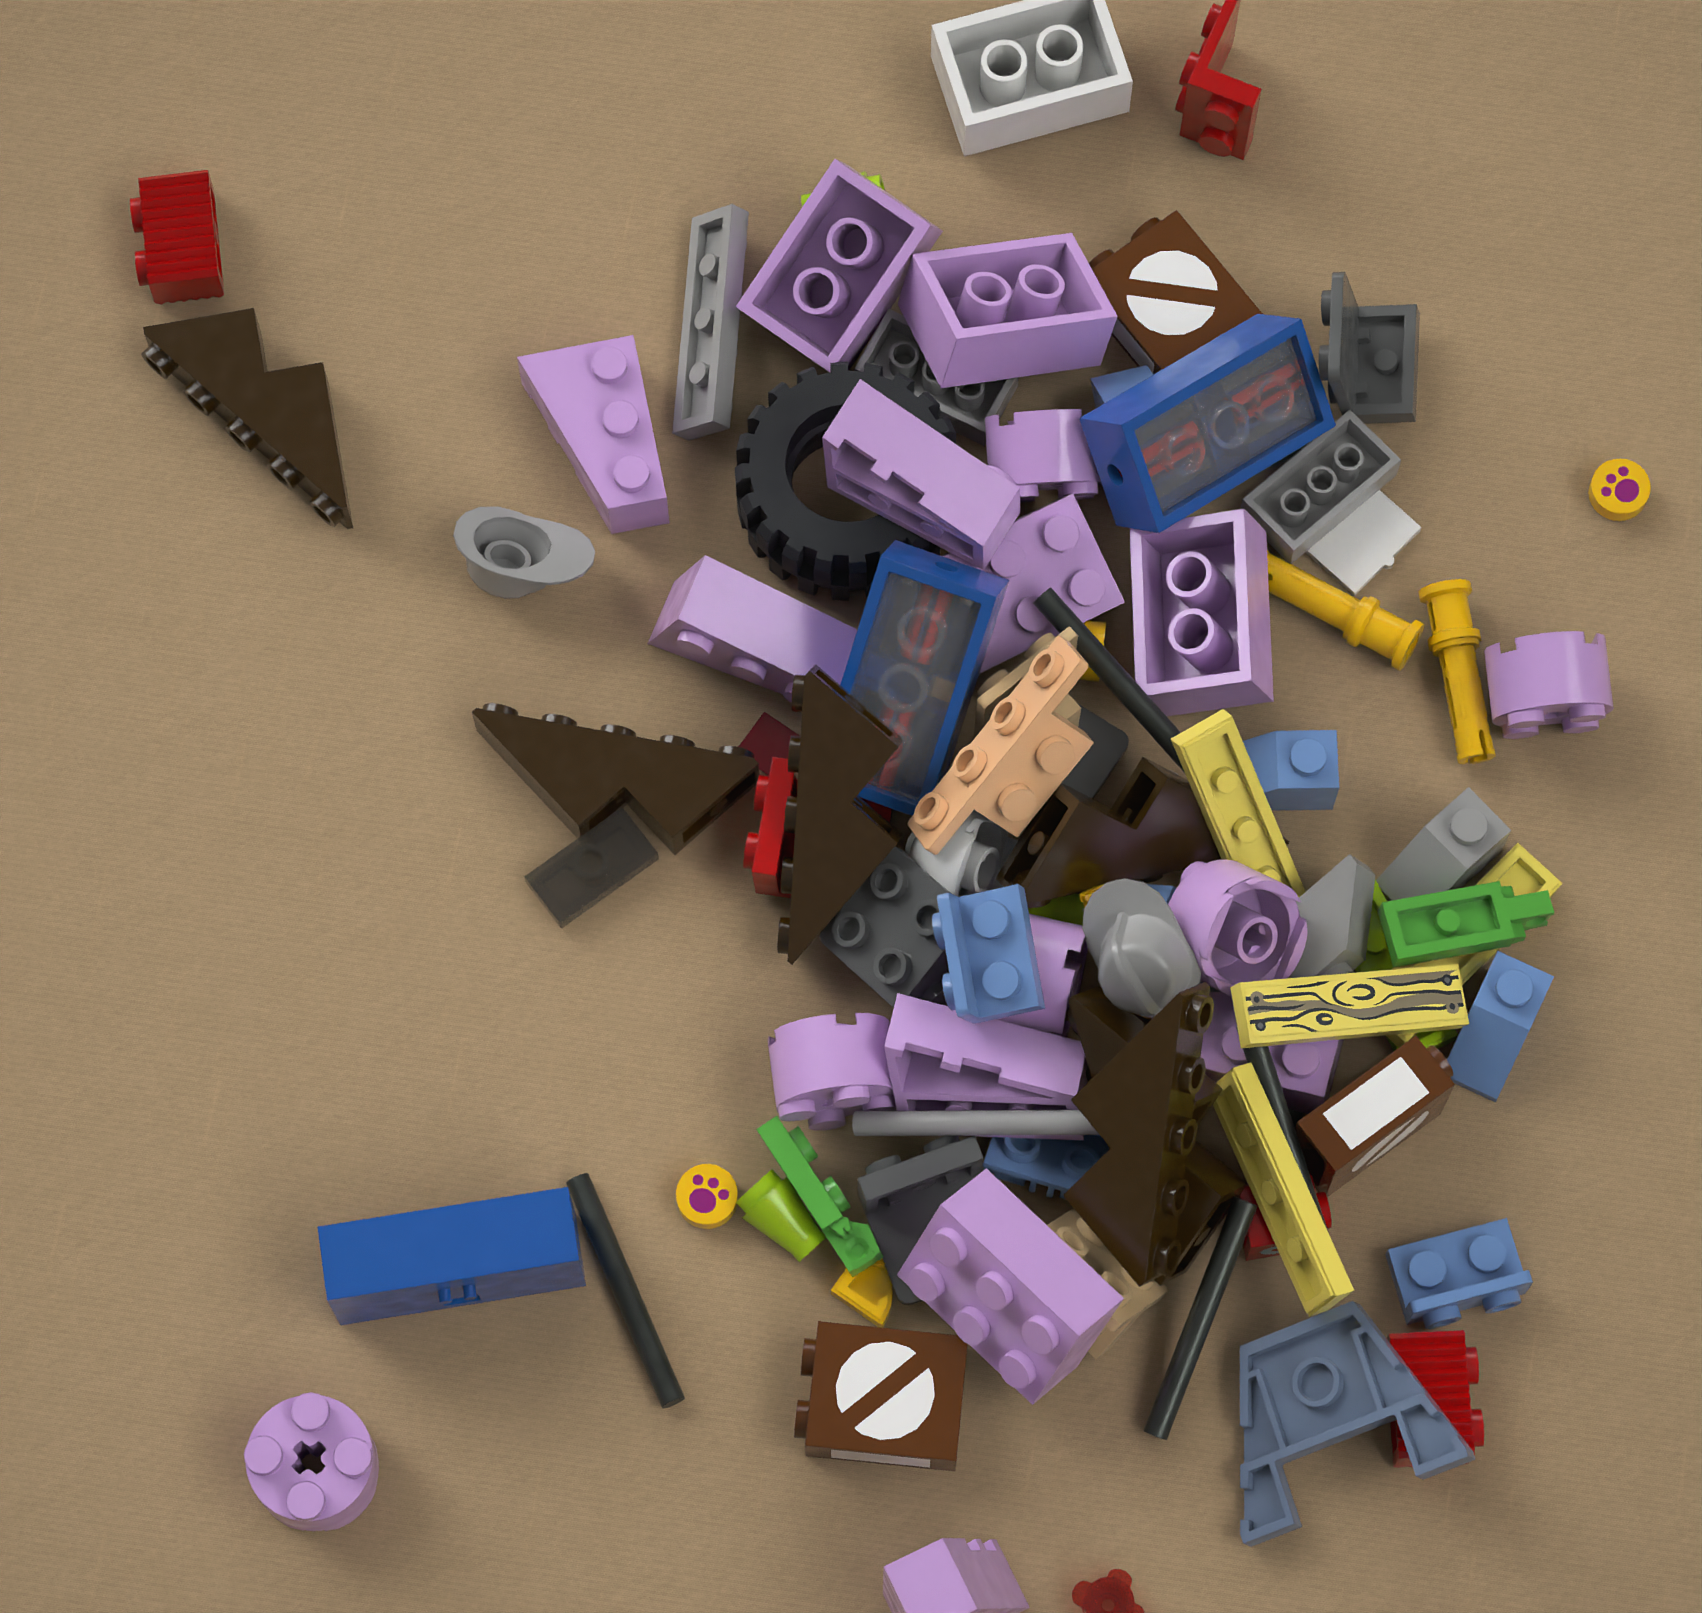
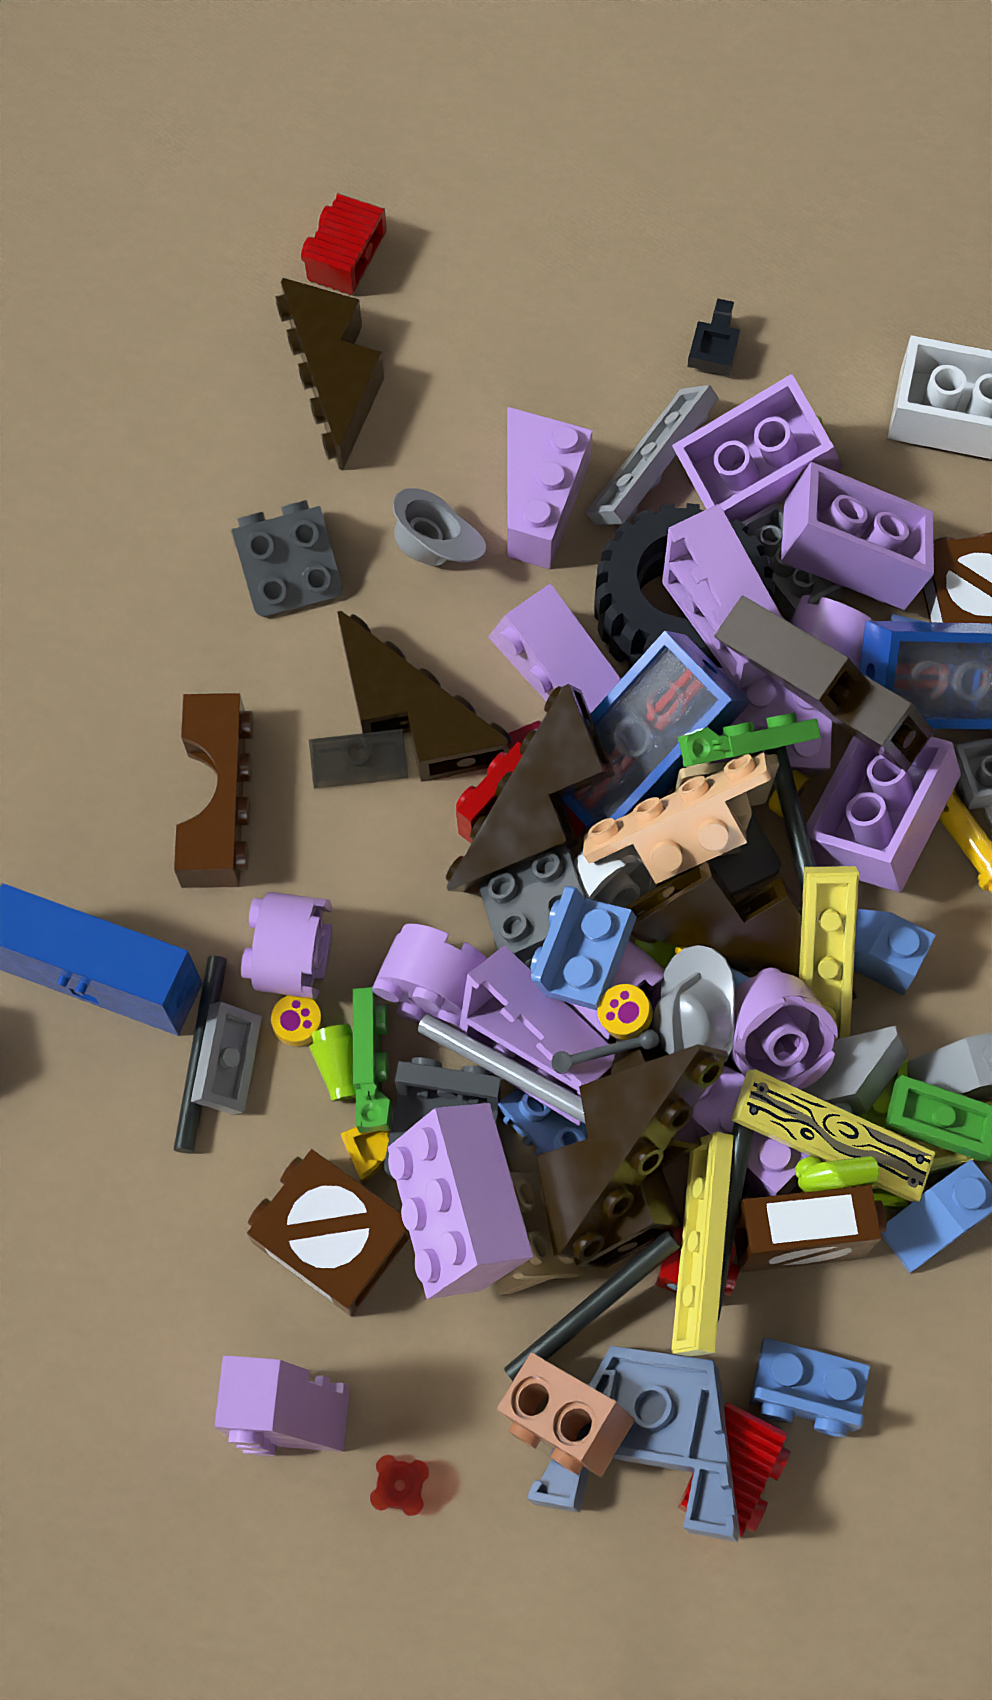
camera: 30 degrees right, 5 degrees down
none -> reddish brown arch [174,693,253,888]
none -> light grey plate [191,1001,262,1115]
none -> dark grey bracket [230,500,343,616]
none -> lavender brick [241,892,332,999]
none -> nougat brick [497,1352,635,1478]
none -> dark grey hinge [551,1029,659,1074]
none -> yellow tile [597,984,653,1040]
none -> bright green hinge [678,712,821,767]
none -> black plate [687,298,740,376]
none -> slope [714,595,935,772]
none -> lime arm [795,1156,879,1192]

